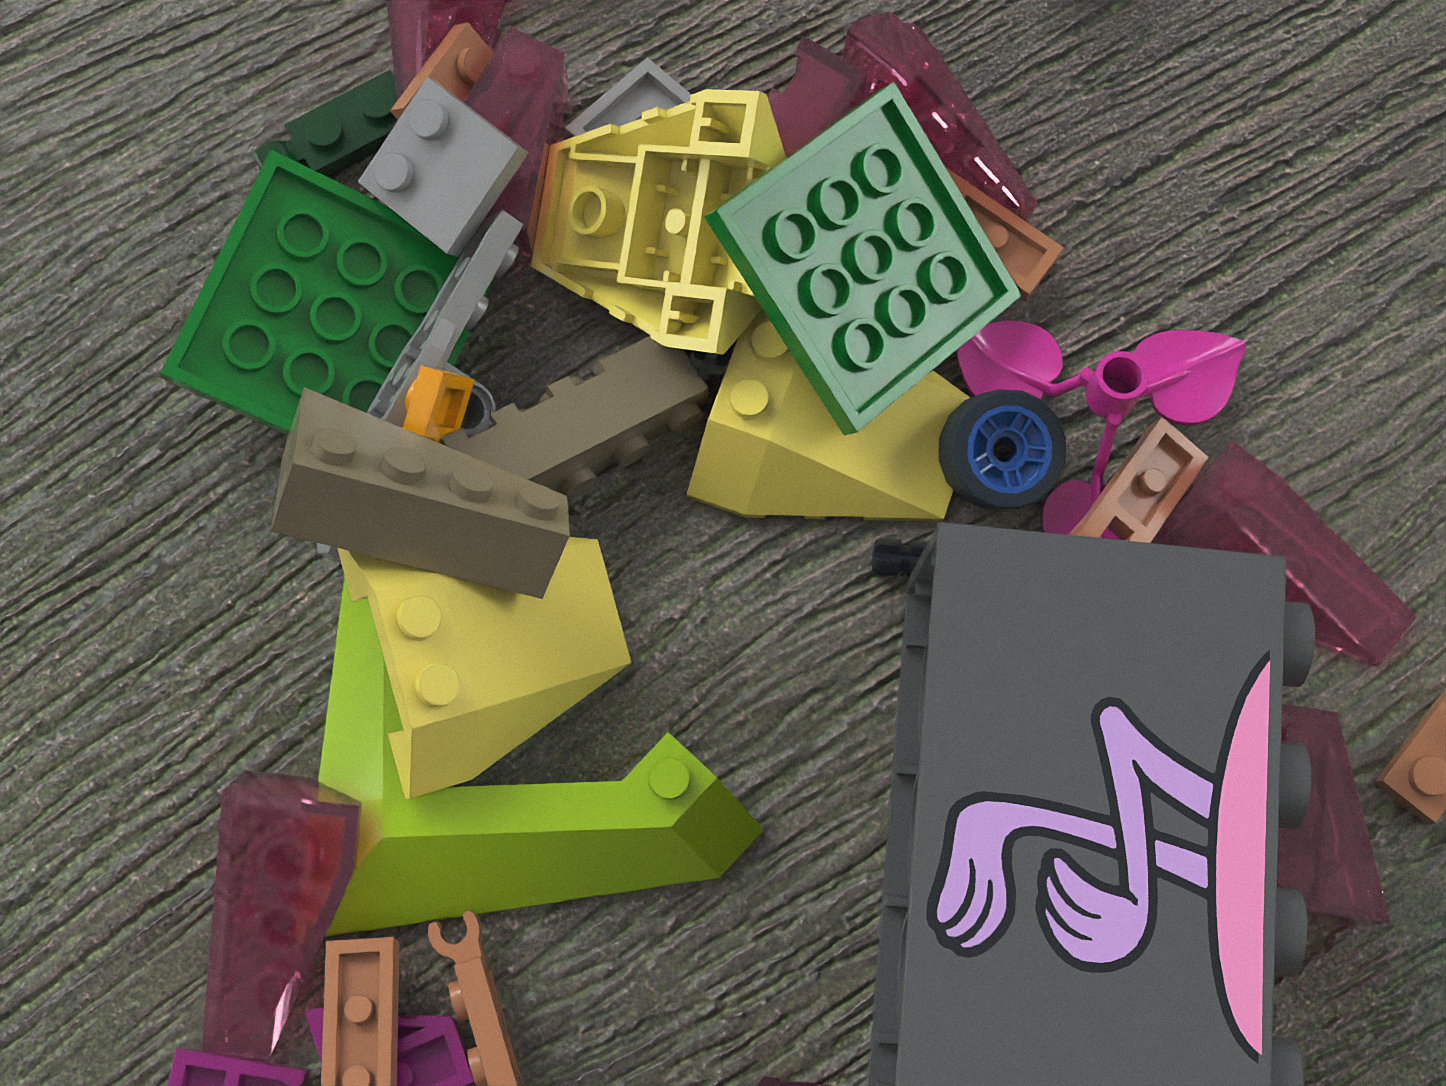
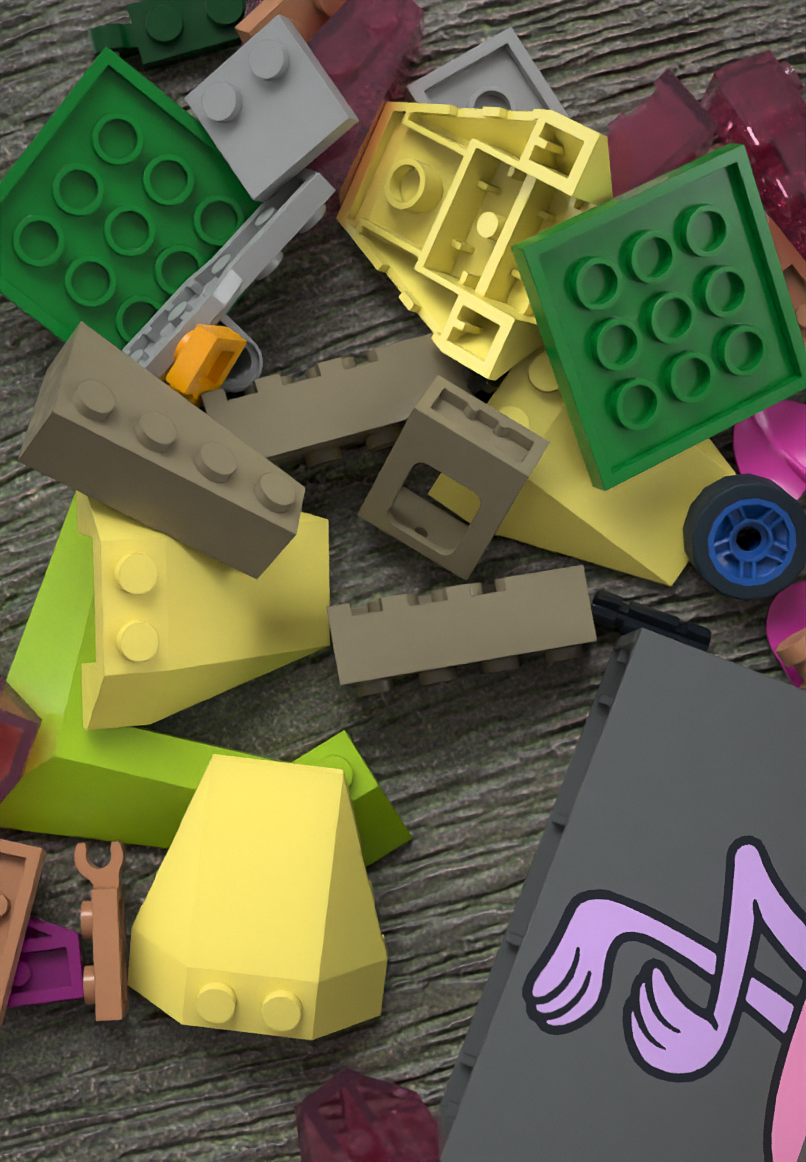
camera: 20 degrees right, 10 degrees up
none -> light yellow wedge [127,754,388,1040]
none -> dark tan wedge [326,565,597,697]
none -> dark tan window [357,375,550,581]

